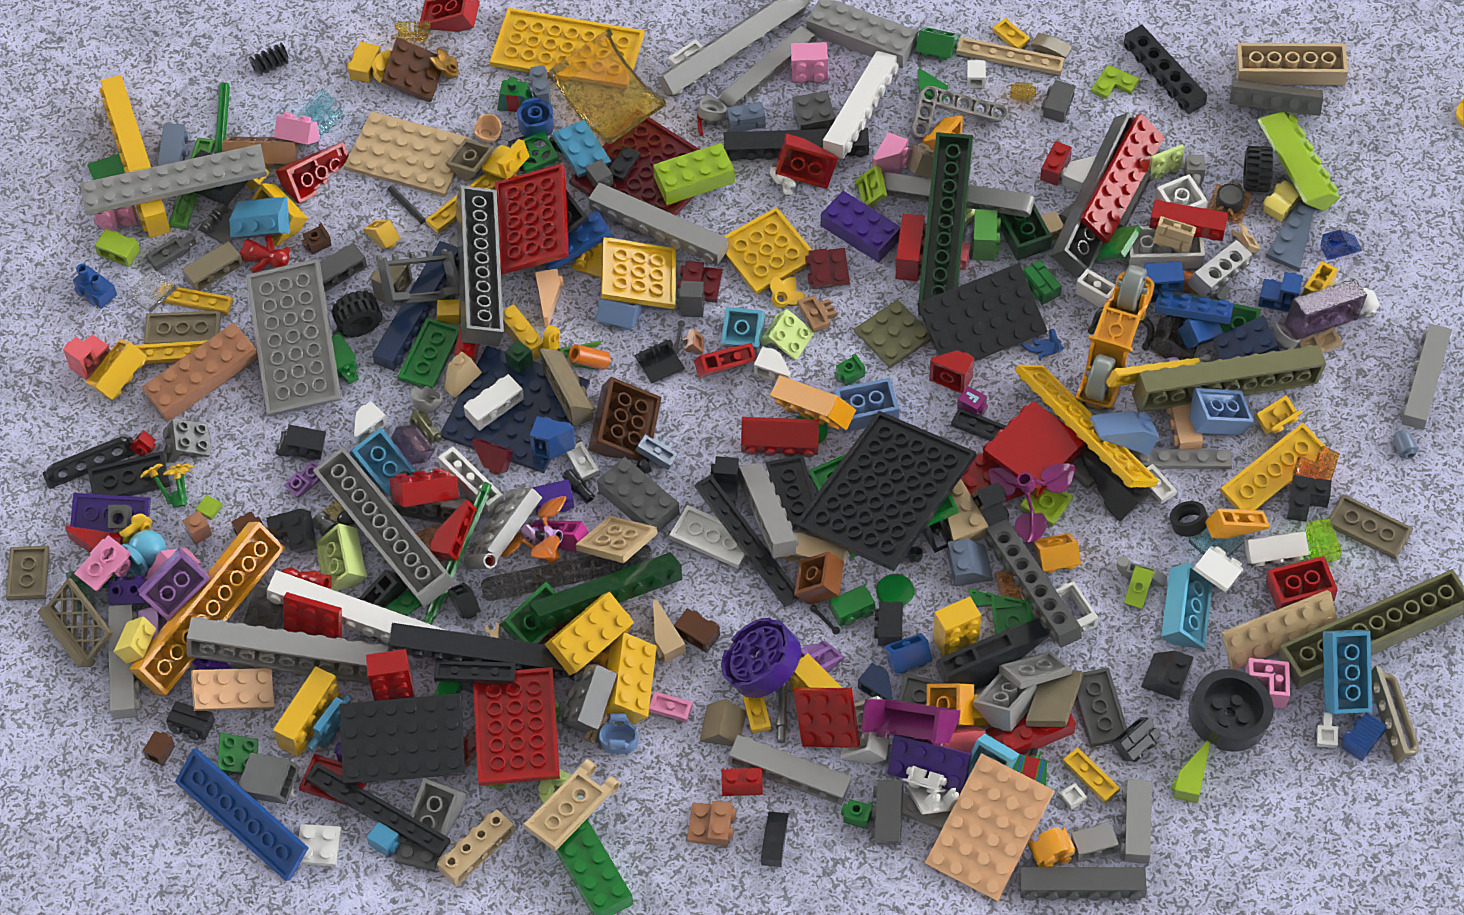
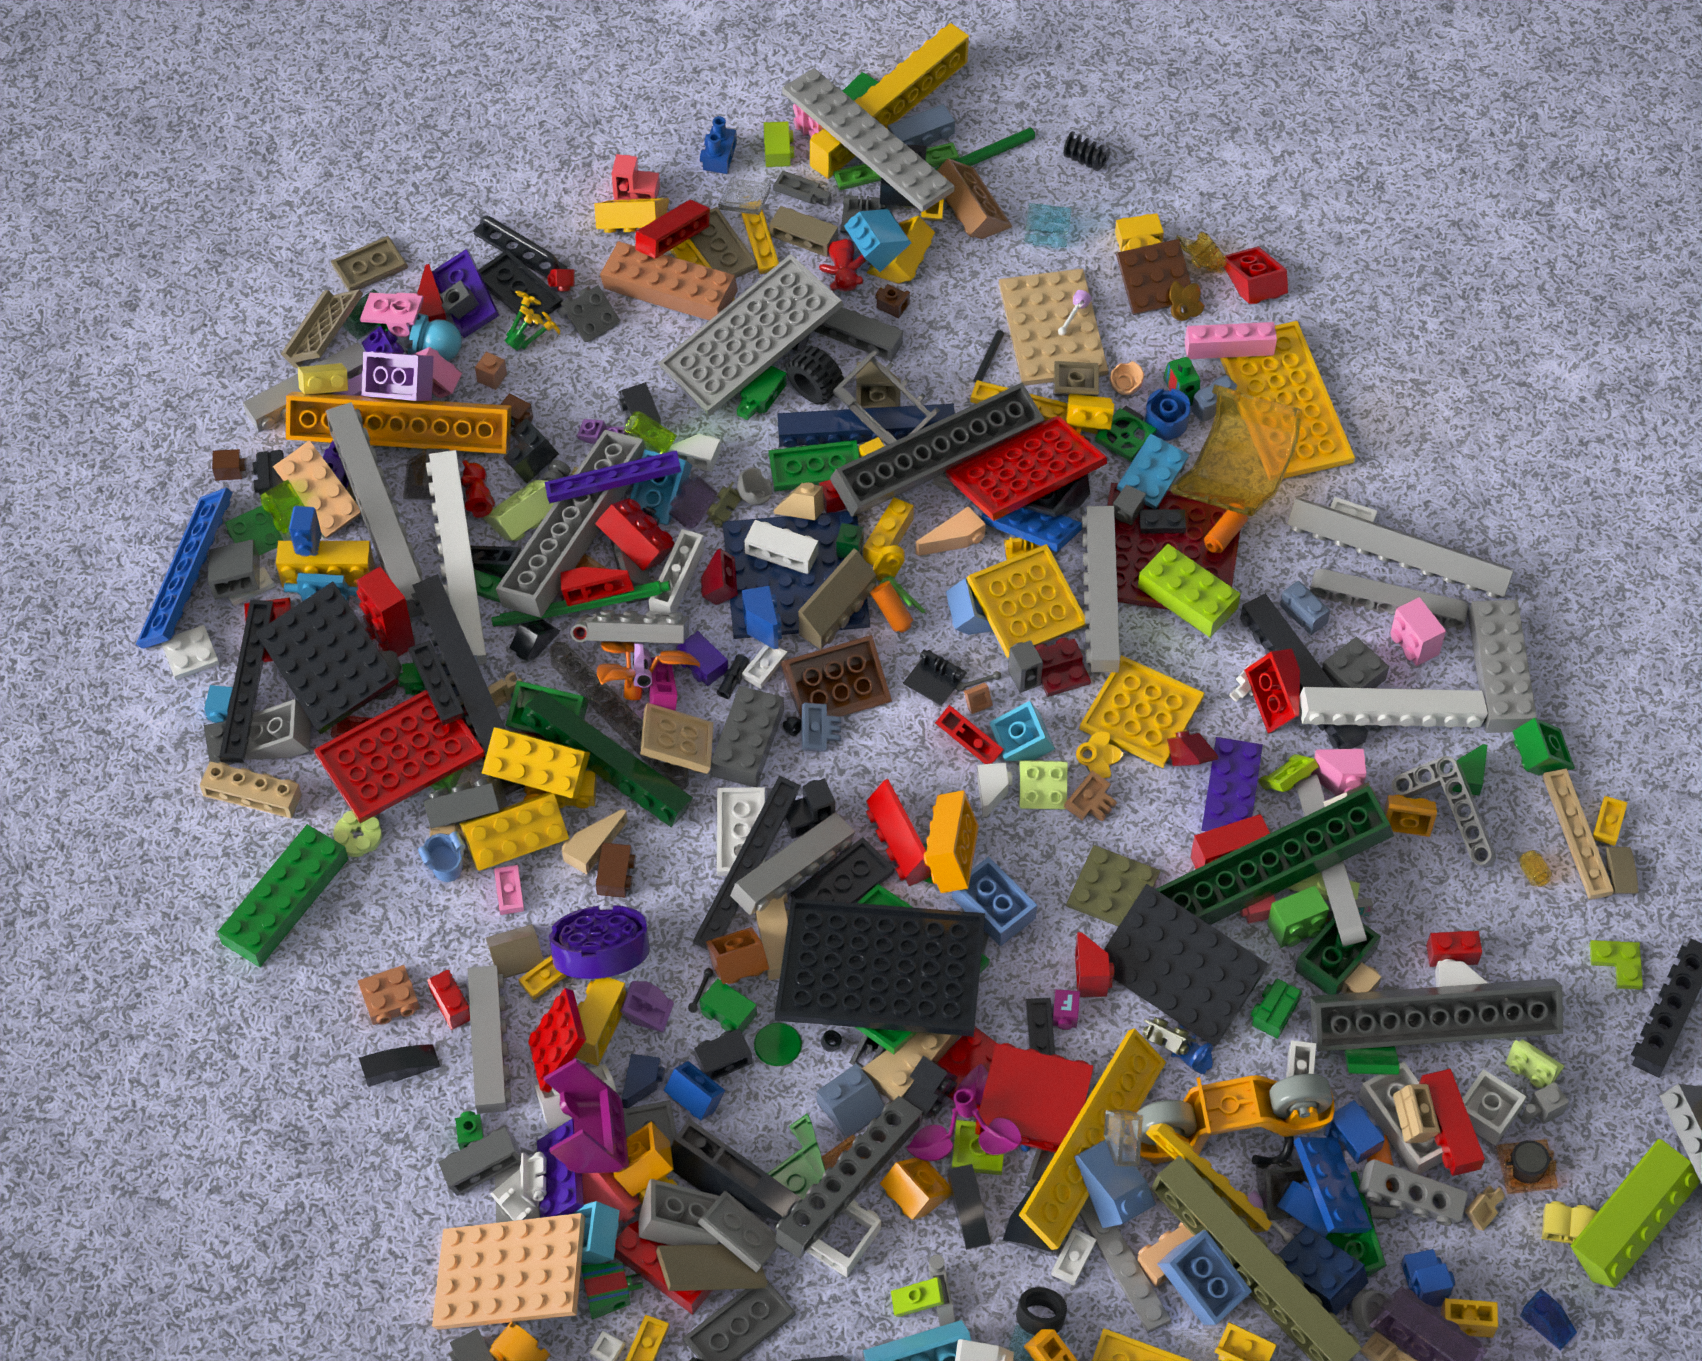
camera: 60 degrees right, 0 degrees up
yellow plate [119,514,152,543] -> none
lime tile [195,495,223,520] -> none
bright pink slope [274,112,320,145] -> none
red wedge [275,141,349,204] -> none
red plate [283,592,342,639] -> none
yellow slope [363,219,401,249] -> none
tan hinge [524,759,620,851] -> none
light grey piece [697,94,727,136] -> none
flat silver bar [776,681,788,743] -> none
dark red plate [805,248,850,289] -> none
green brick [835,354,865,386] -> none
yellow brick [933,596,981,657] -> none
white brick [967,60,986,88] -> none
dark grey brick [1041,80,1075,123] -> none
plate [1080,113,1165,243] -> none
dark grey plate [1116,170,1151,229] -> none
black tyre [1243,146,1273,193] -> none
sand blue wing [1266,201,1315,272] -> none
none -> clear neon green brick [260,479,304,534]
none -> blue brick [289,506,322,556]
none -> dark purple plate [545,450,682,504]
none -> clear neon green brick [623,411,677,454]
none -> red brick [635,199,710,259]
none -> black slope [947,1164,991,1250]
none -> hinge [1058,290,1092,336]
none -> clear slope [1104,1110,1143,1166]
none -> olive hinge [1142,1017,1196,1055]
none -> dark red slope [1167,730,1218,766]
none -> bright pink brick [1185,322,1277,359]
none -> orange brick [1204,506,1248,553]

